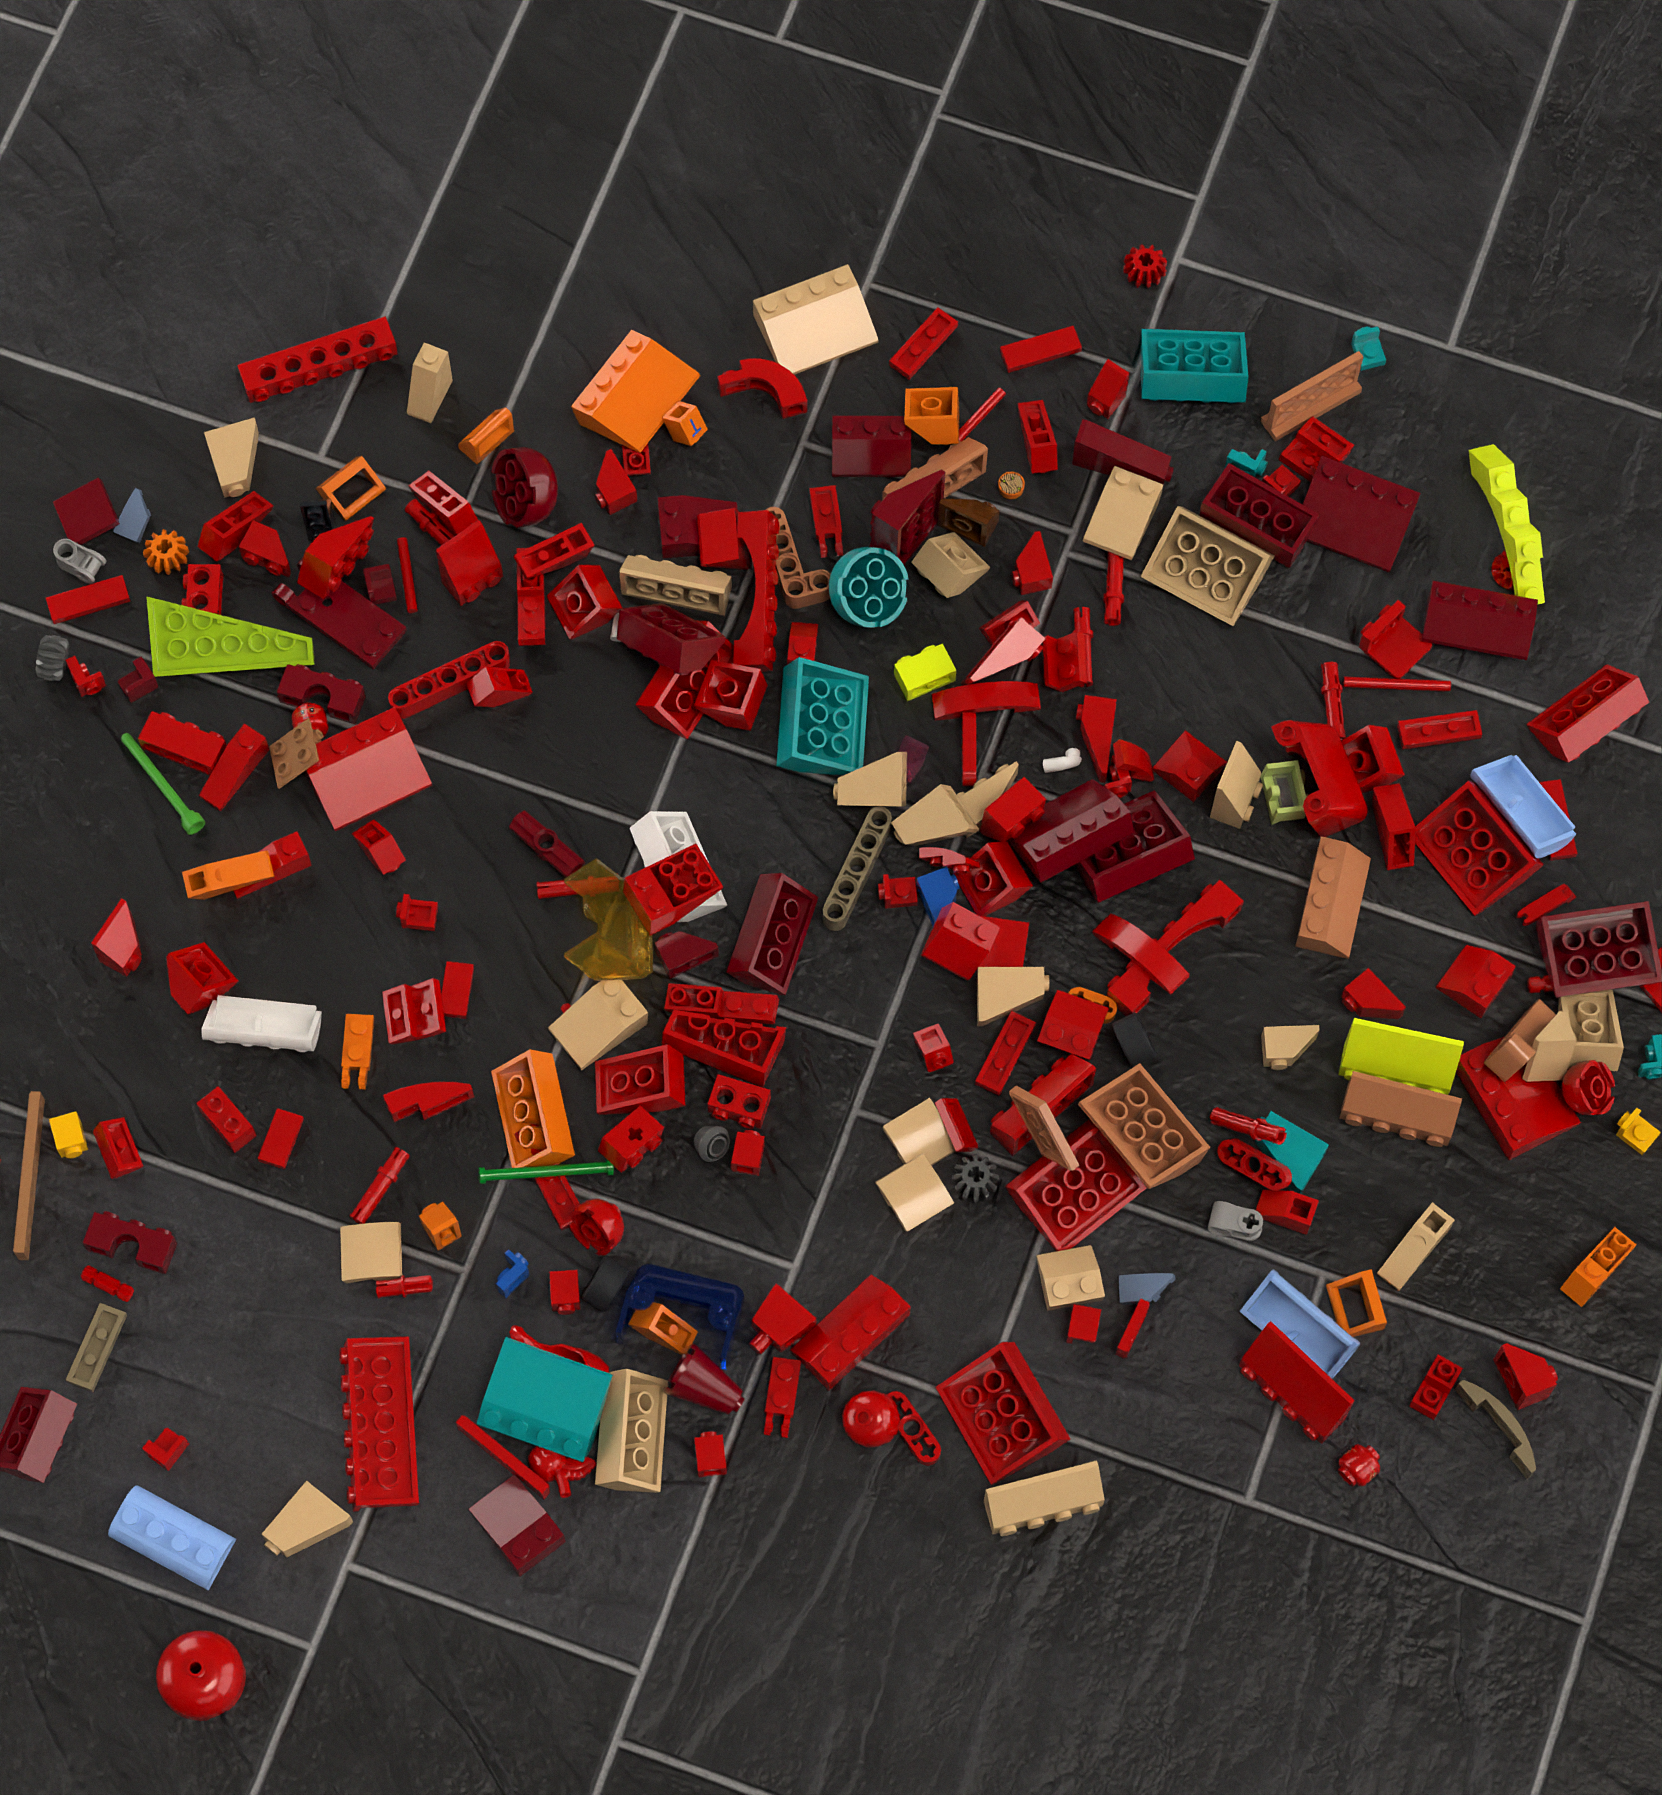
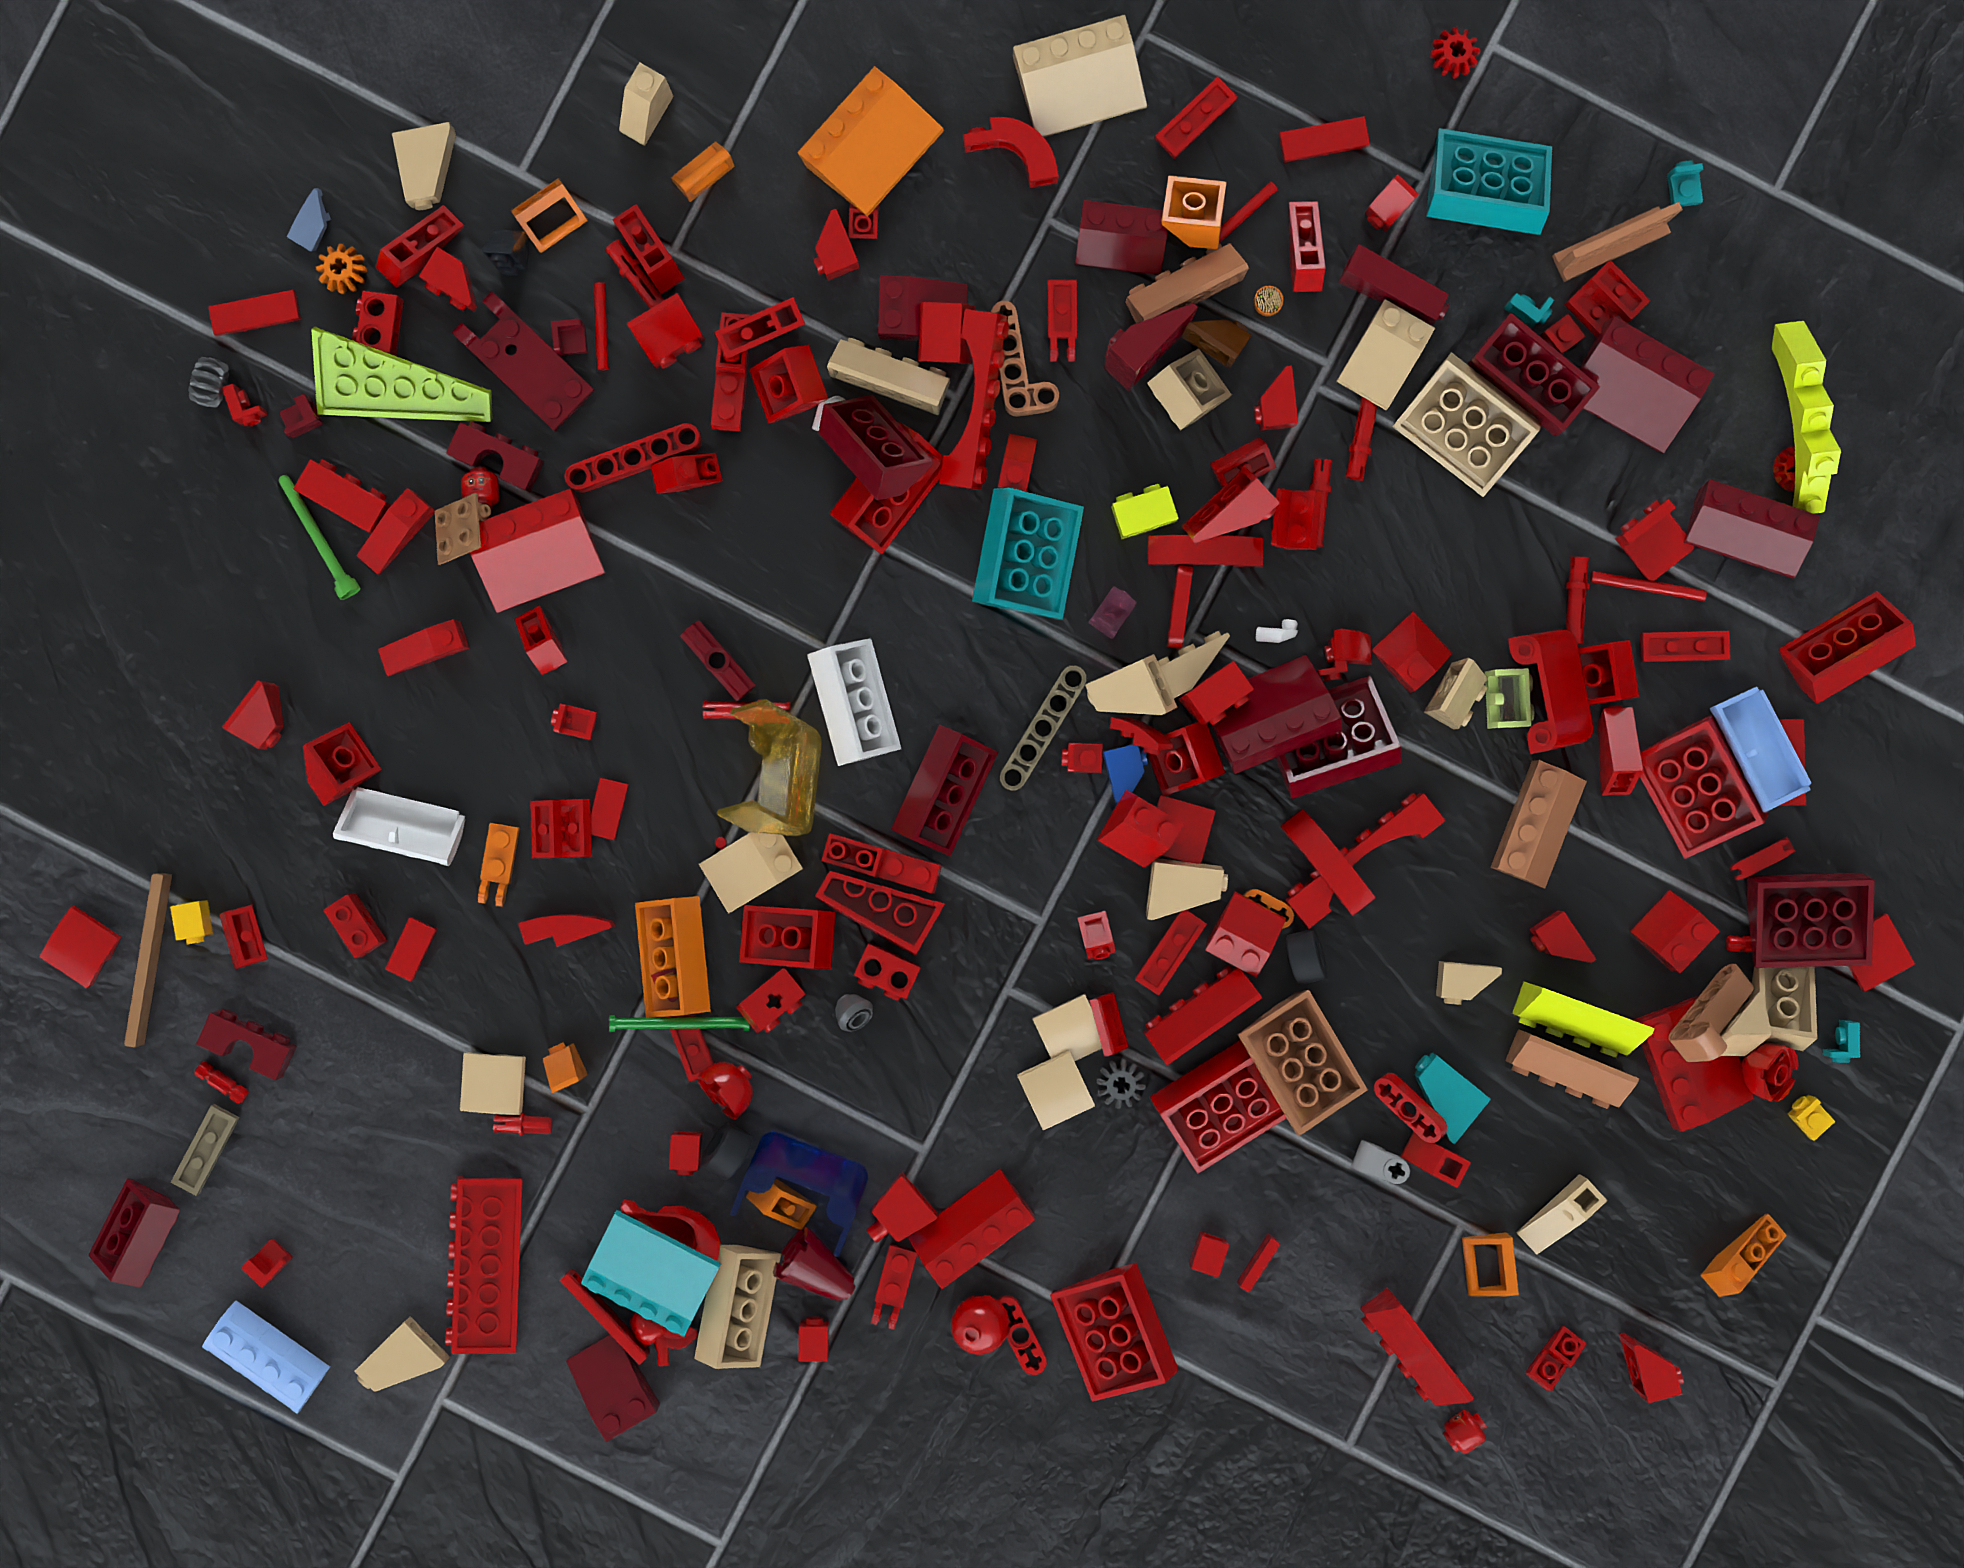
camera: 10 degrees right, 20 degrees up
dark red tile [53,478,120,545] -> none
light grey piece [53,539,107,584] -> none
red cylinder [156,1630,246,1721] -> none
orange slope [182,851,274,900] -> none
red brick [237,316,398,403] -> none
red slope [297,516,374,599] -> none
red pin [349,1147,410,1224] -> none
dark red cylinder [491,447,558,528] -> none
blue bracket [496,1249,530,1298] -> none
red slope [623,843,723,936] -> none
dark red slope [655,931,719,979] -> none
orange brick [662,401,708,446] -> none
red slope [694,660,768,731] -> none
red brick [731,1130,765,1176] -> none
teal cylinder [829,547,909,627] -> none
tan slope [833,752,907,806] -> none
tan slope [984,1461,1104,1536] -> none
nougat tile [1009,1086,1079,1171] -> none
tan slope [1036,1245,1105,1311] -> none
red slope [1076,695,1117,783] -> none
sand blue slope [1119,1273,1175,1305] -> none
red pin [1210,1107,1287,1145] -> none
light blue container [1240,1269,1360,1379] -> none
dark tan slope [1455,1380,1536,1479] -> none

